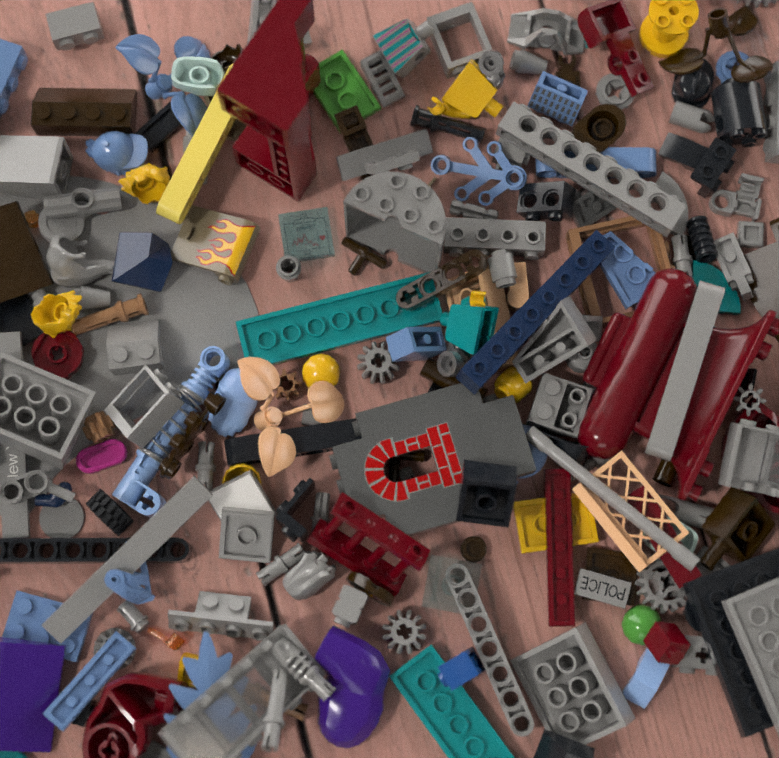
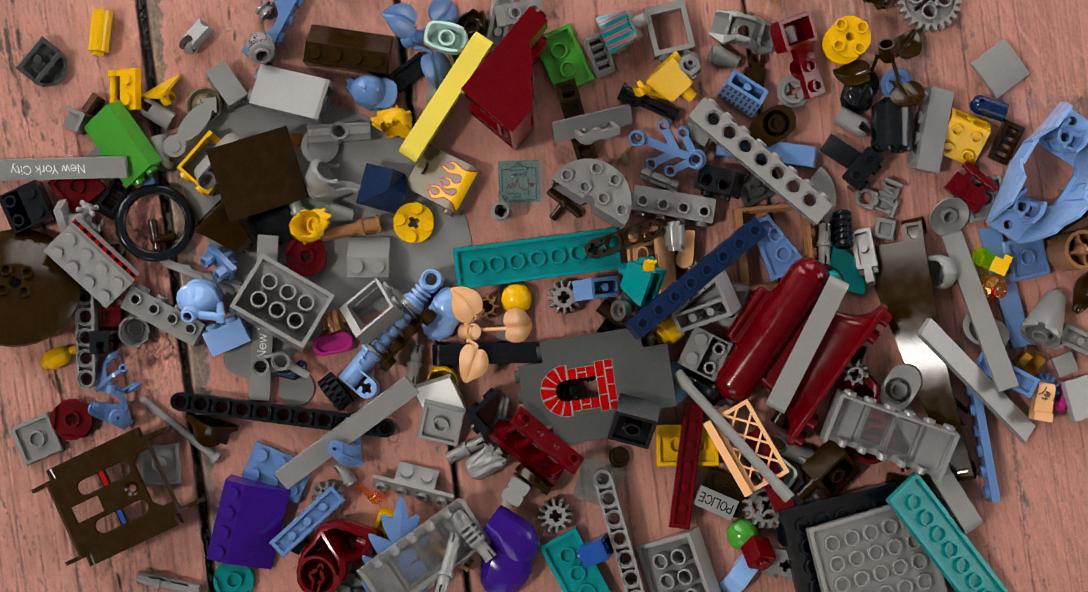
camera: 15 degrees right, 10 degrees up
none -> yellow plate [393,202,435,243]

